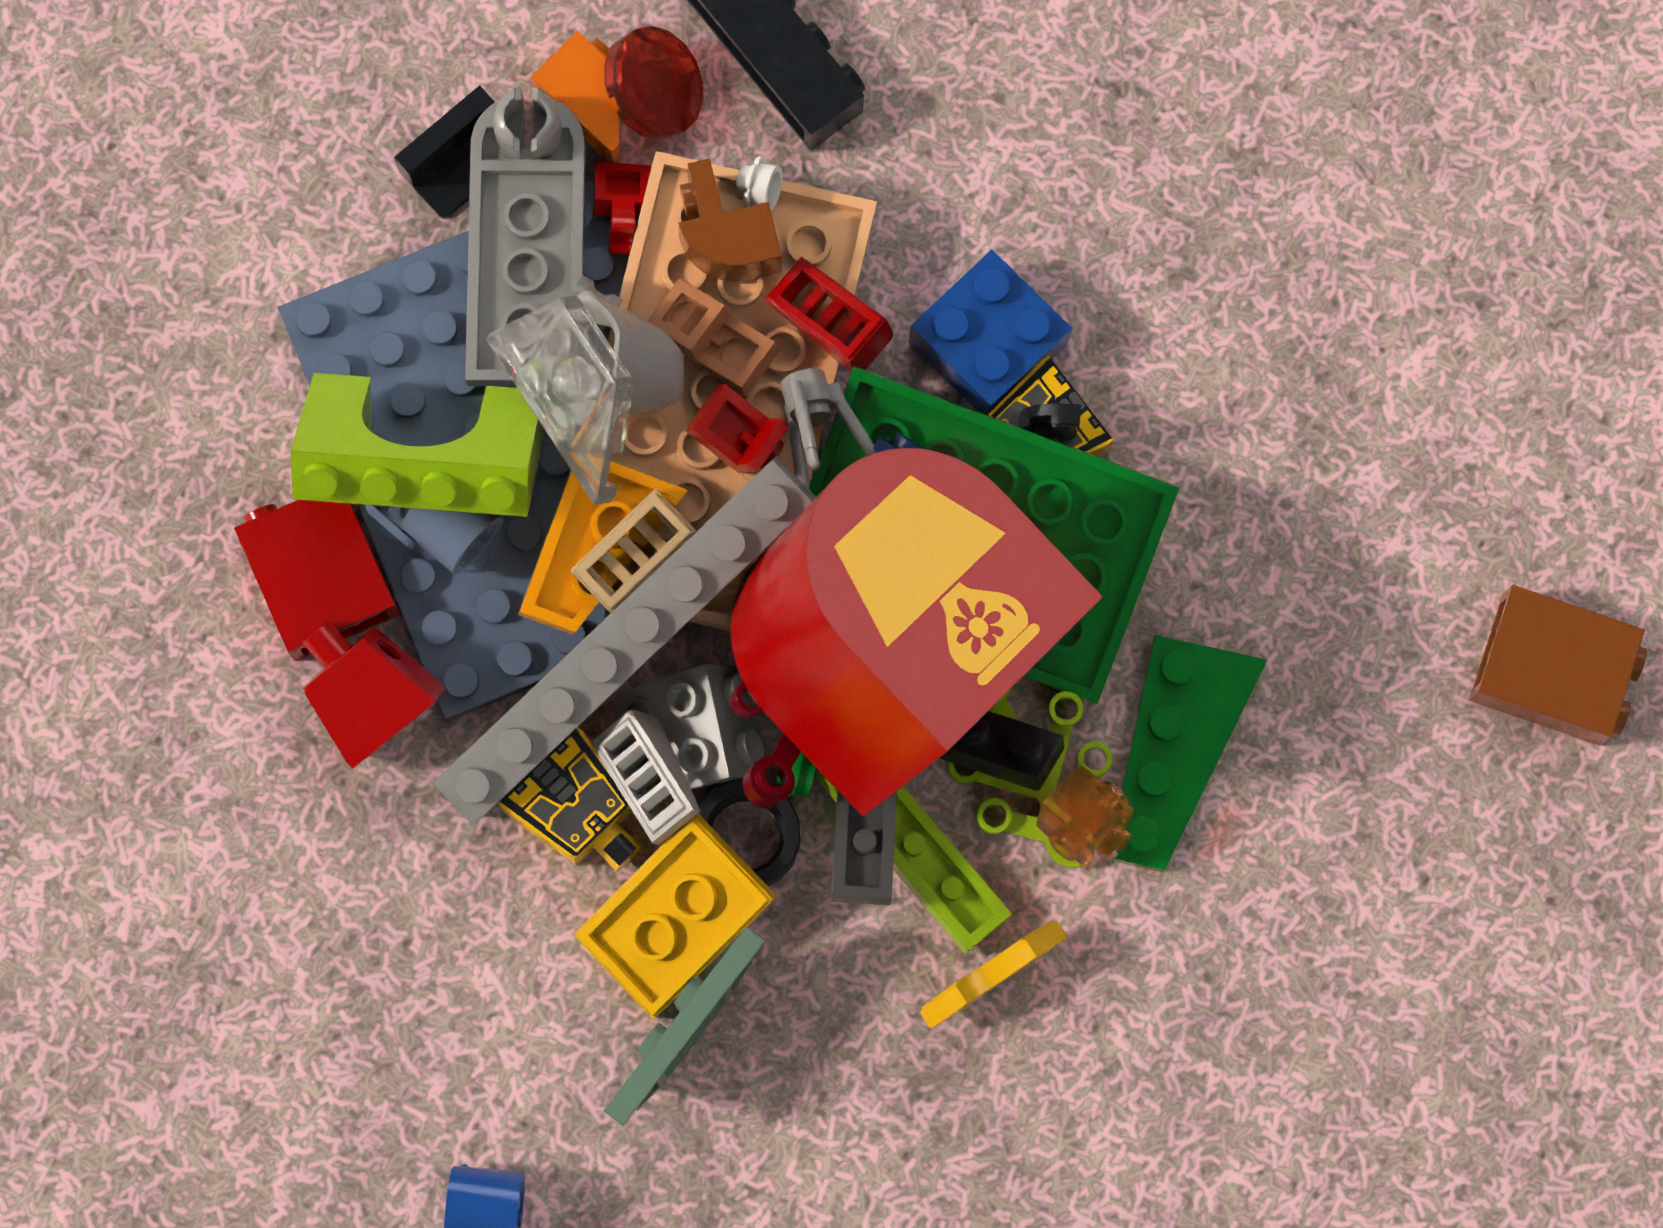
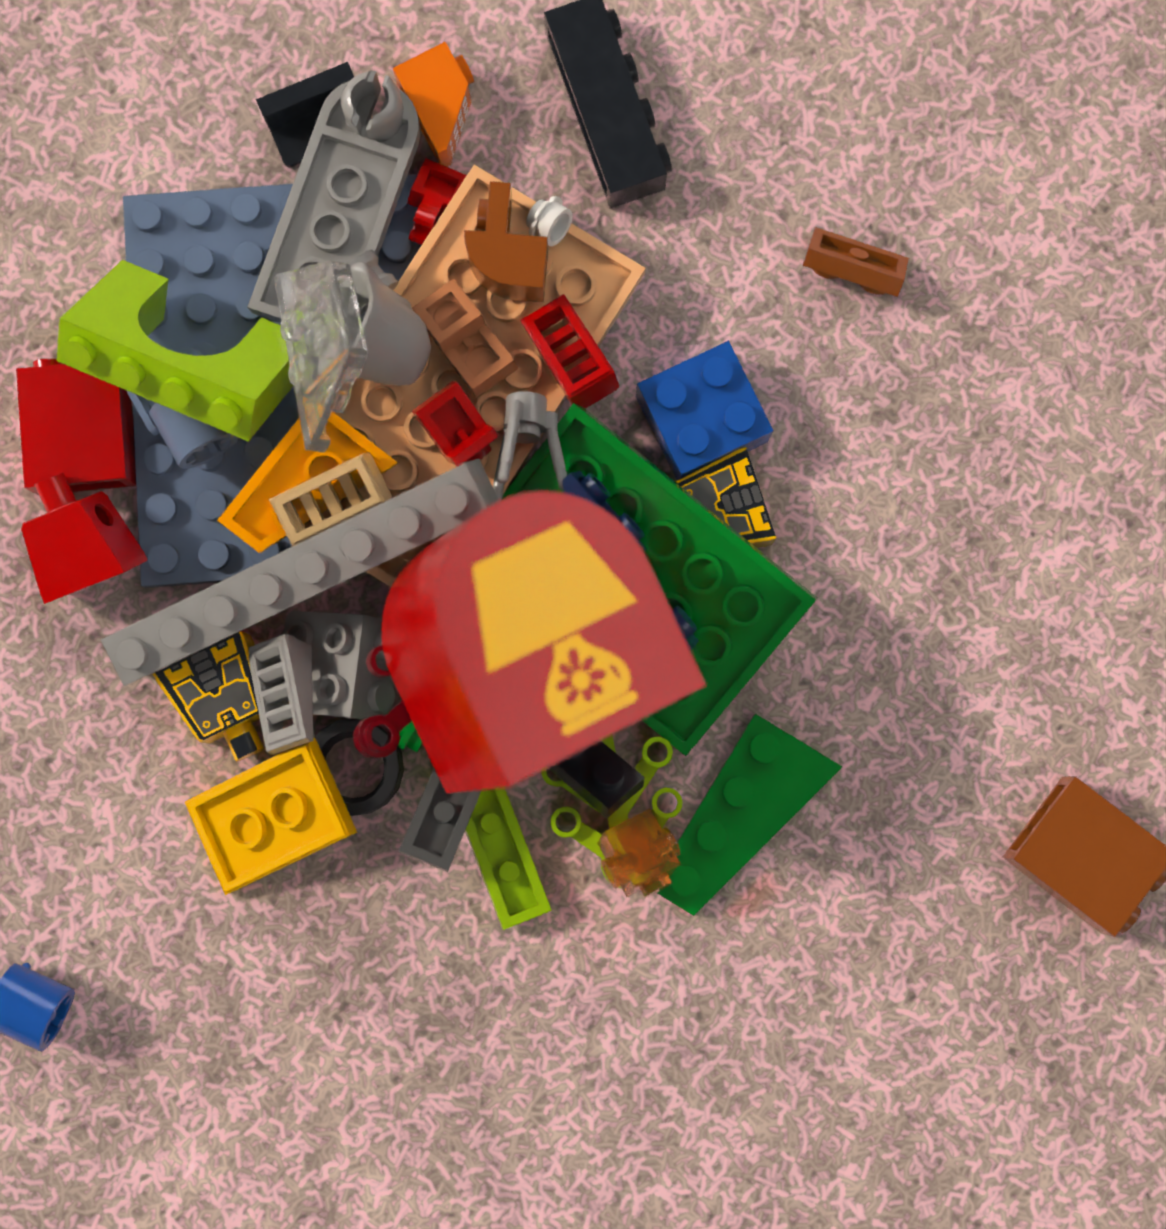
camera: 25 degrees right, 5 degrees up
clear red tile [604,26,704,140] -> none
sand green wing [604,927,765,1126] -> none
yellow tile [919,920,1068,1029] -> none
black tile [1019,403,1081,440] -> none
none -> dark orange plate [803,227,909,297]

